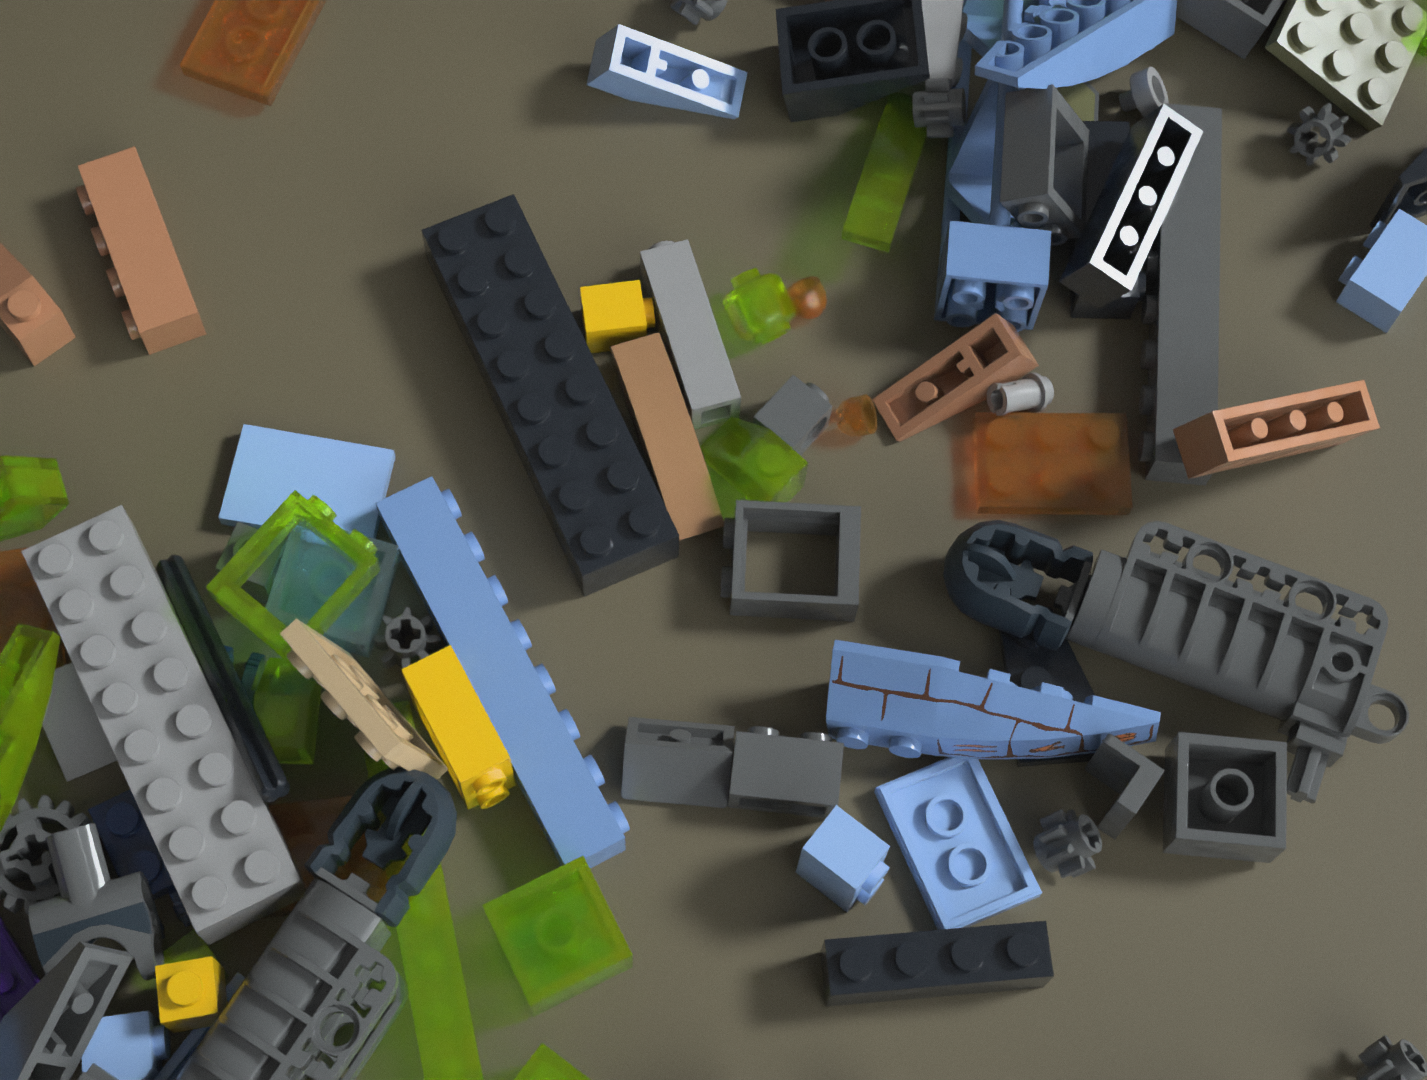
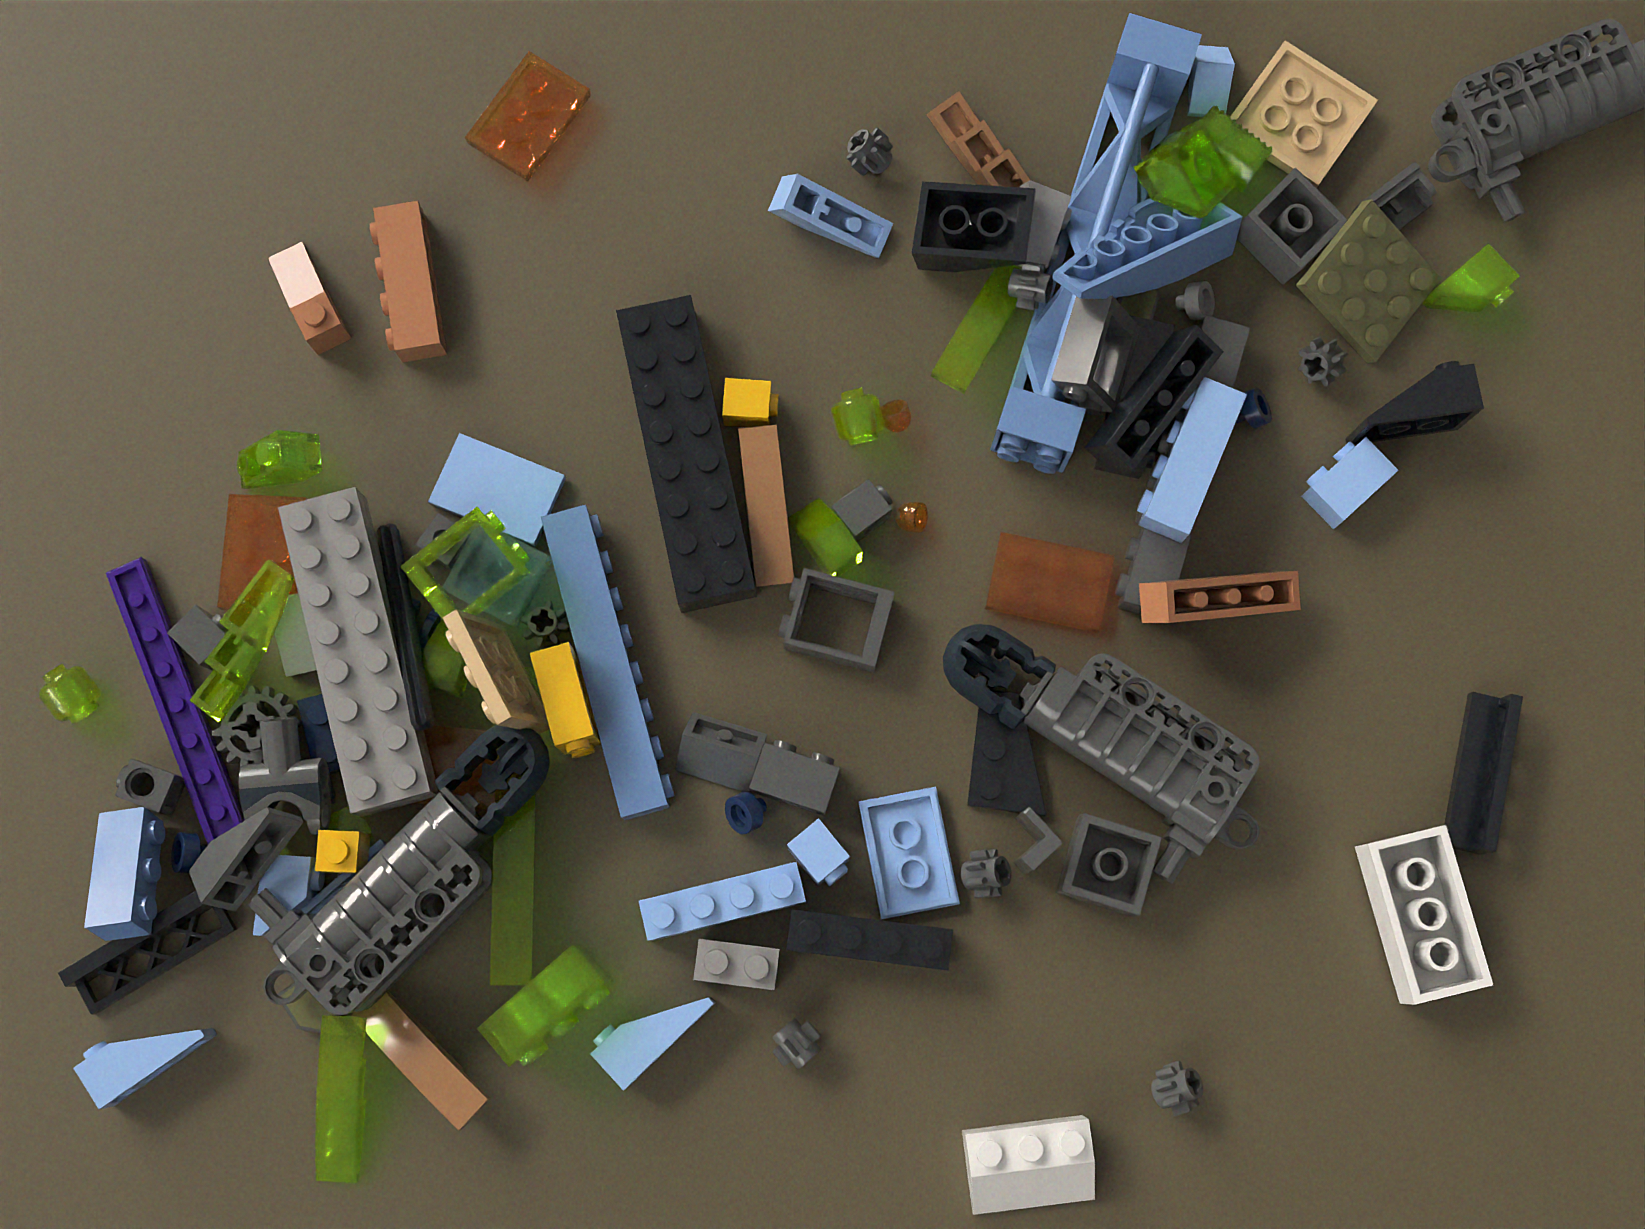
camera: 15 degrees right, 10 degrees up
clear neon green brick [482,856,633,1017] -> none
light grey brick [640,239,741,430] -> none
medium blue wedge [826,640,1161,760] -> none
nougat slope [872,313,1039,442] -> none
light grey pin [987,372,1054,416] -> none
none -> light blue brick [639,862,806,941]
none -> light grey brick [693,939,780,990]
none -> dark blue tile [725,792,767,834]
none -> light blue brick [1137,377,1247,543]
none -> dark blue tile [1236,387,1272,429]

